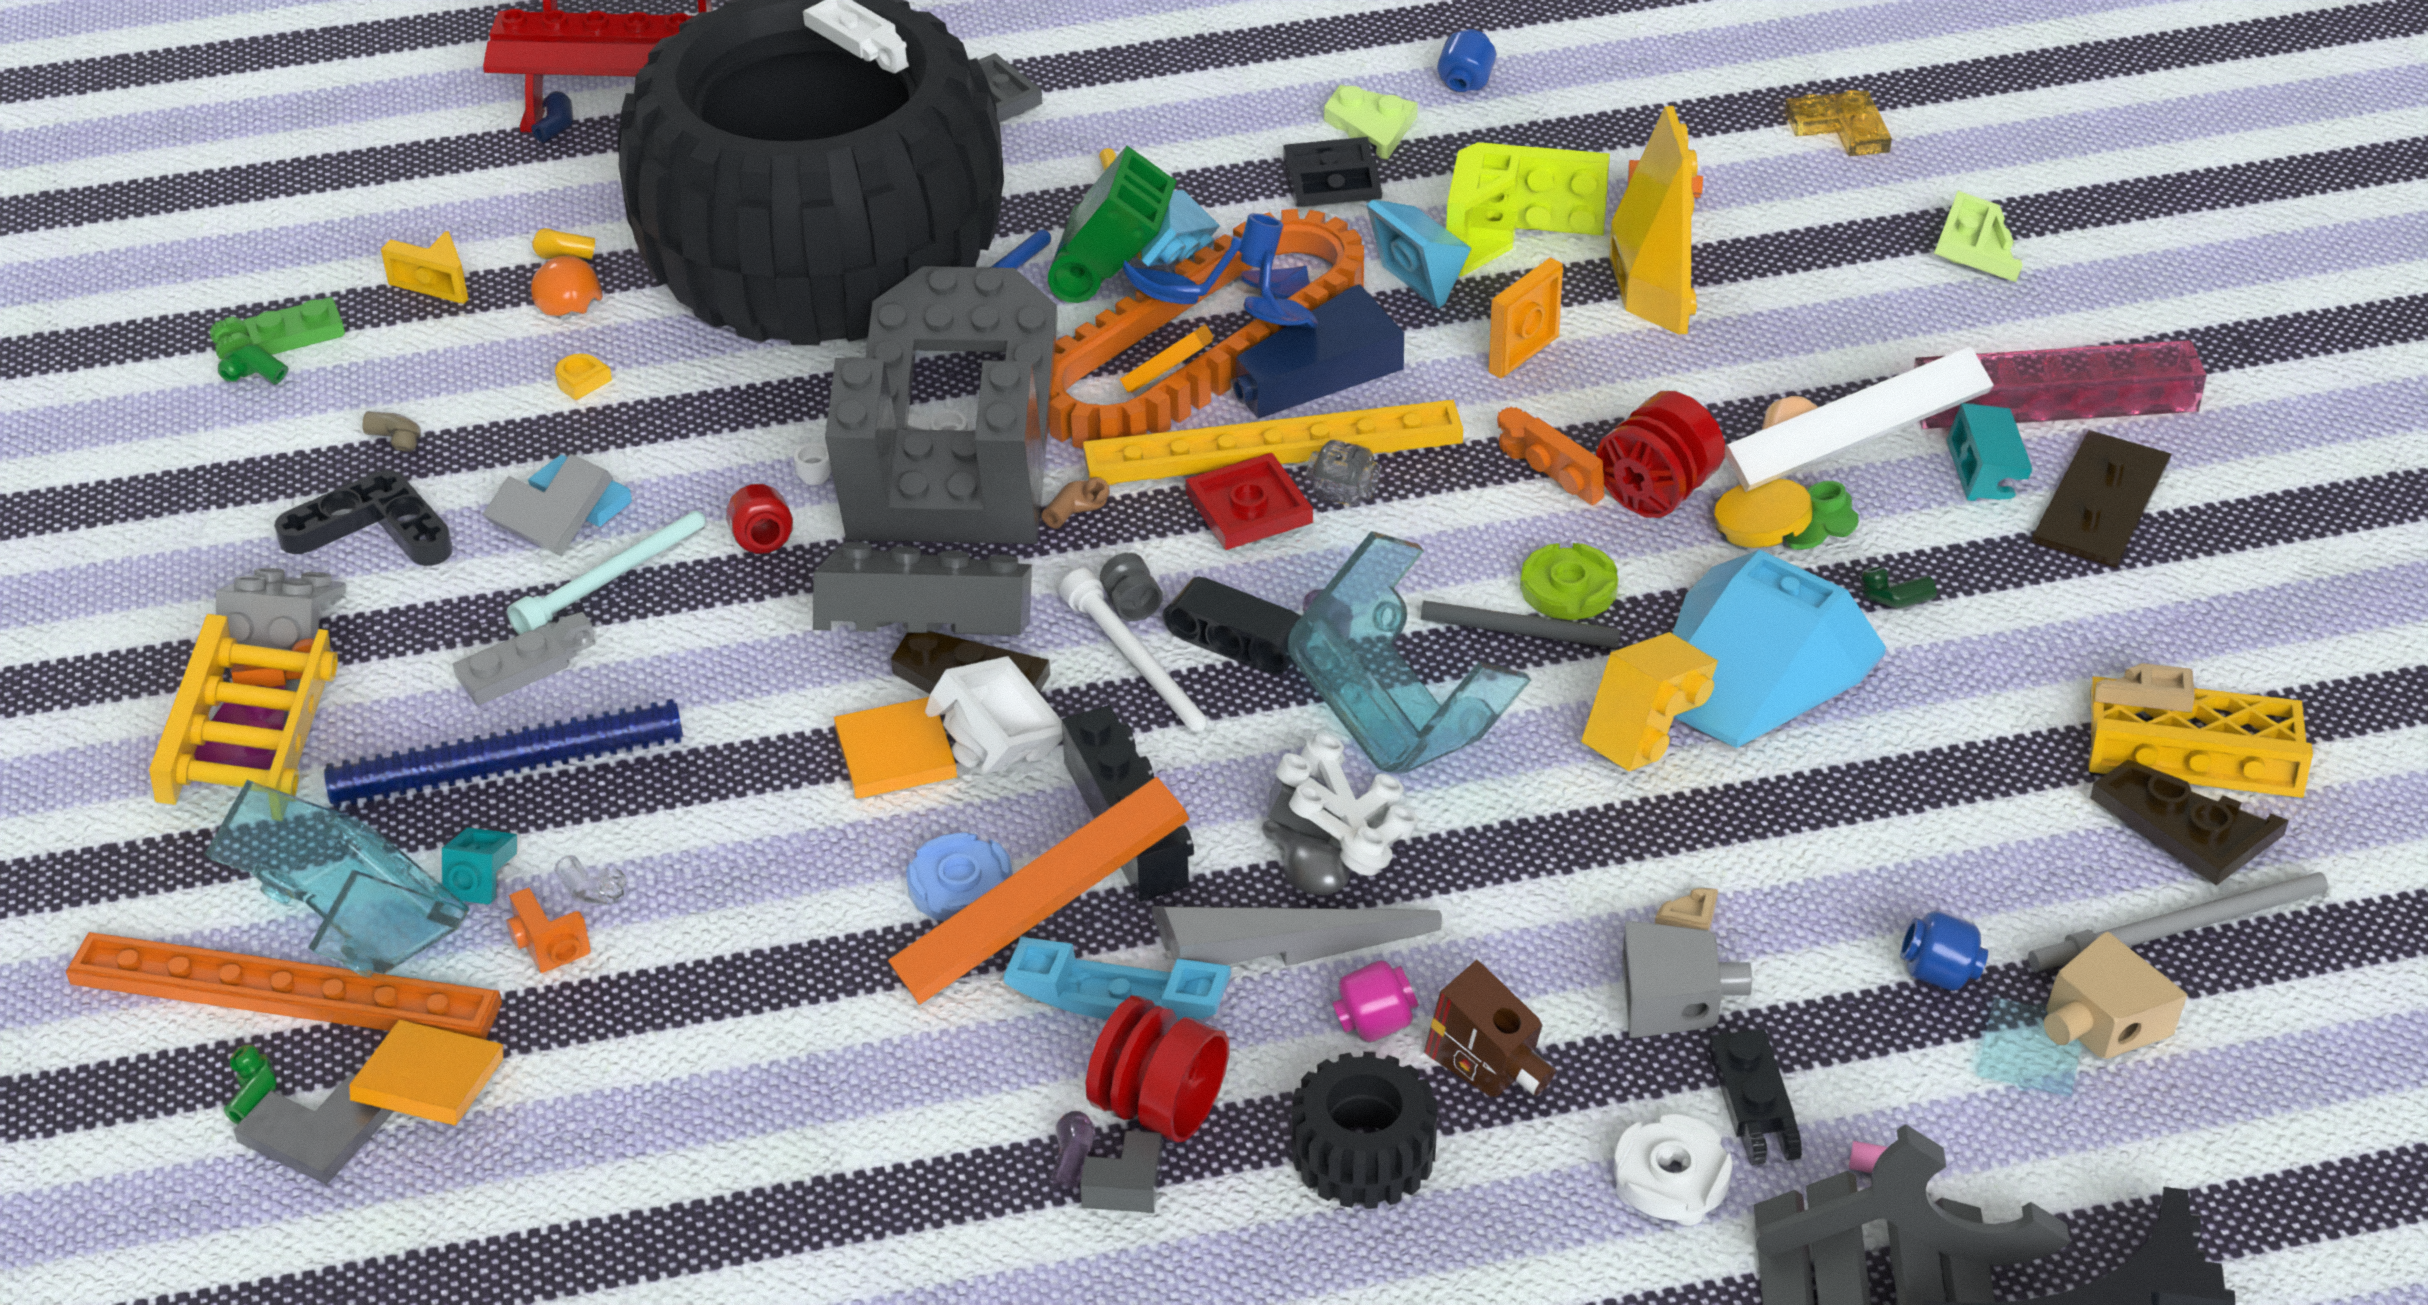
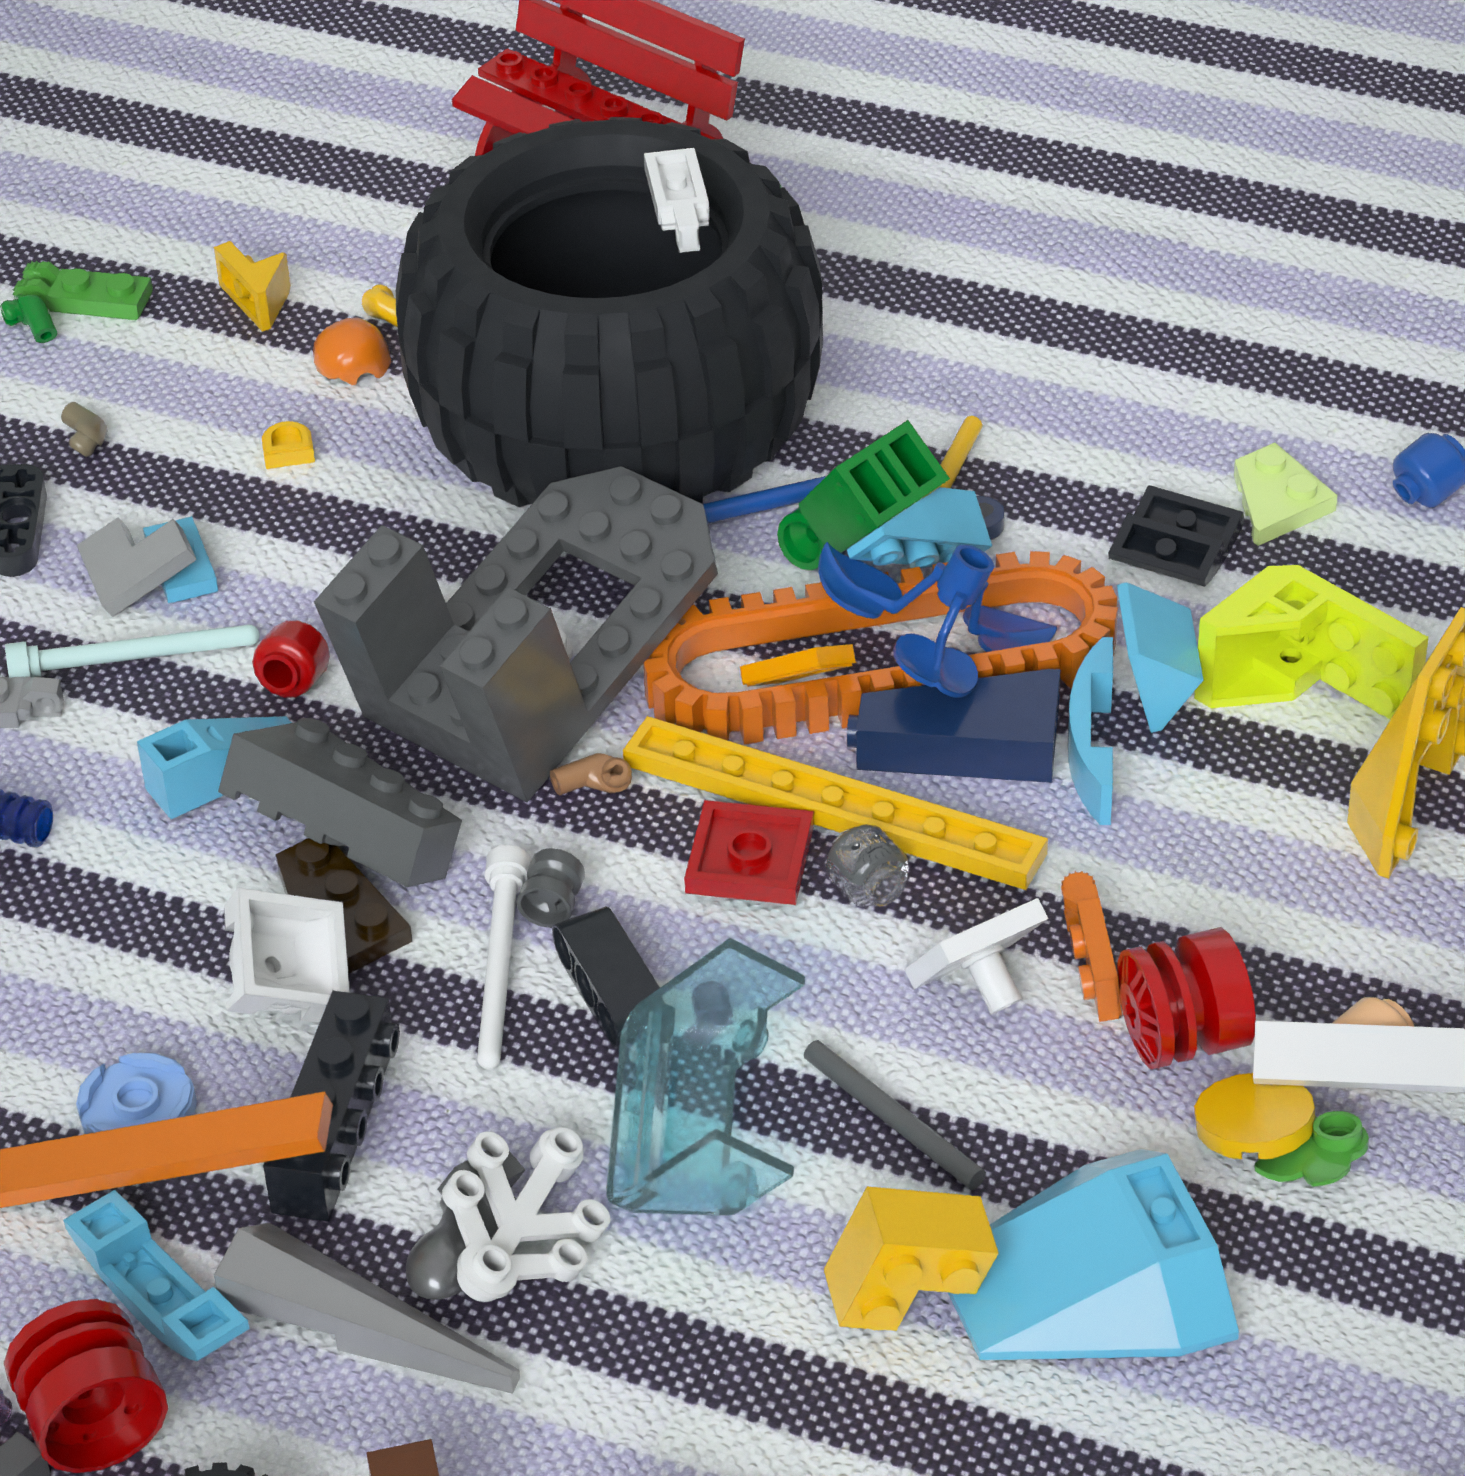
camera: 35 degrees right, 0 degrees up
light orange tile [833,697,957,799] -> none
dark grey wing [978,53,1043,122] -> none
dark pink head [1332,960,1419,1043] -> none
light orange tile [1489,257,1563,379] -> none
lime tile [1520,543,1619,620] -> none
dark green arm [1861,567,1937,609] -> none
none -> medium azure slope [137,716,292,819]
none -> white tile [904,898,1048,1015]
none -> medium azure slope [1068,637,1113,825]

